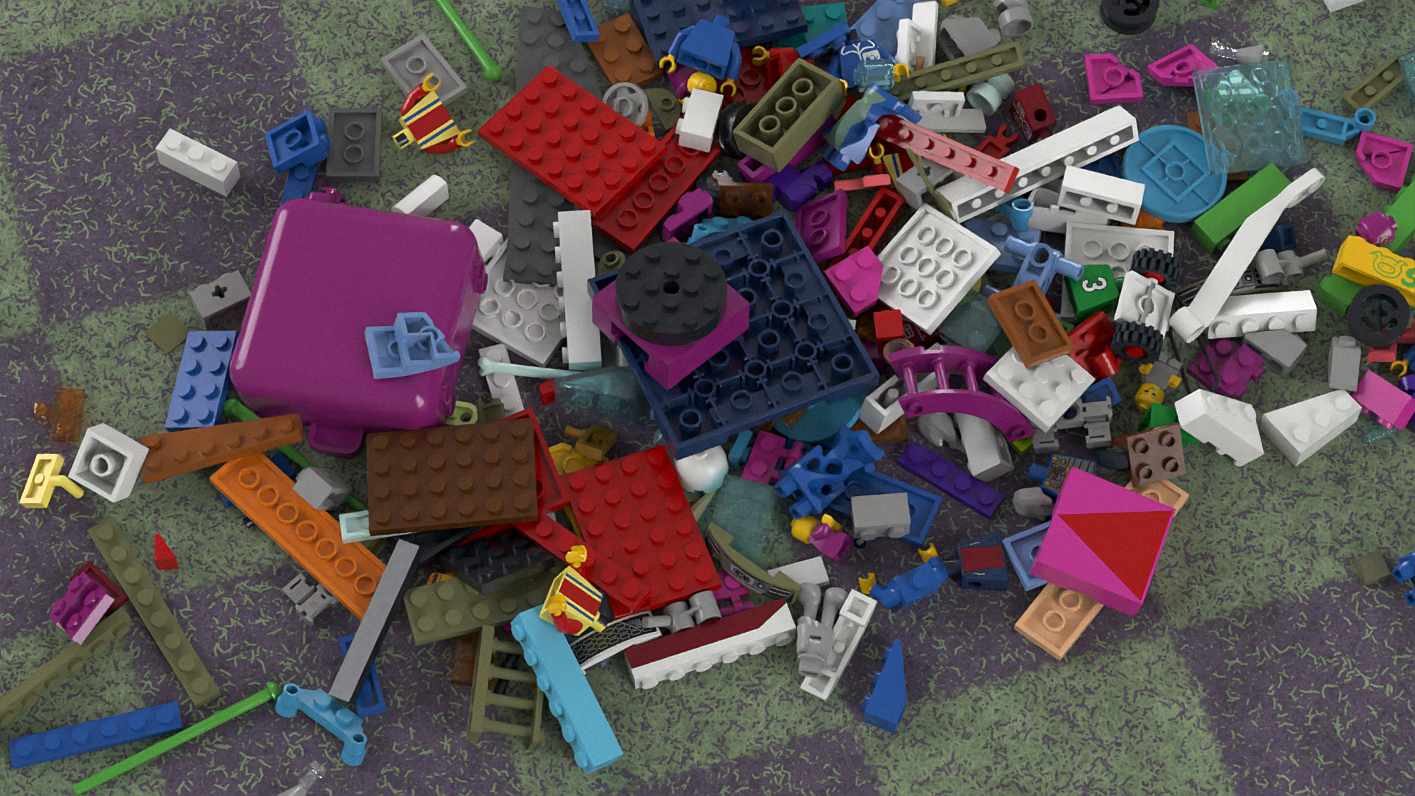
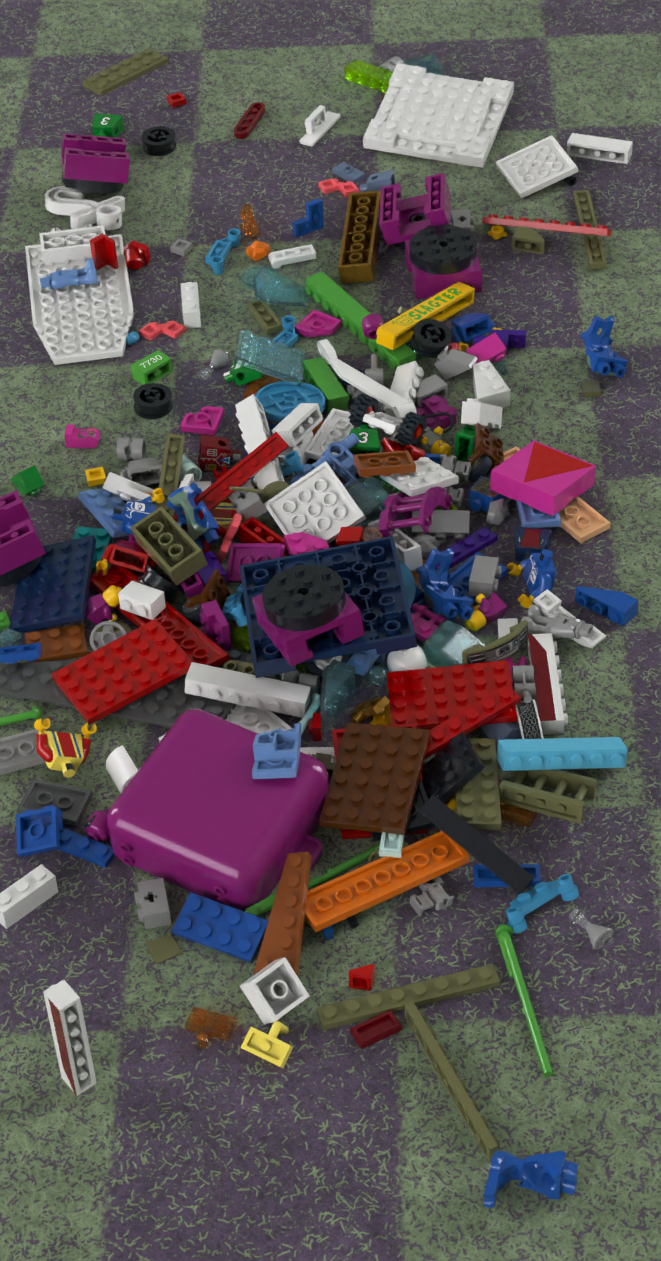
camera: 70 degrees left, 20 degrees down
blue plate [8,701,183,769] -> none
magenta plate [49,571,115,645] -> none
light grey brick [292,467,354,511] -> none
torso [539,545,609,636] -> none
blue torso [659,15,742,97] -> none
blue plate [796,23,851,59] -> none
clear light blue brick [853,59,894,92] -> none
dark pink plate [1148,44,1221,87] -> none

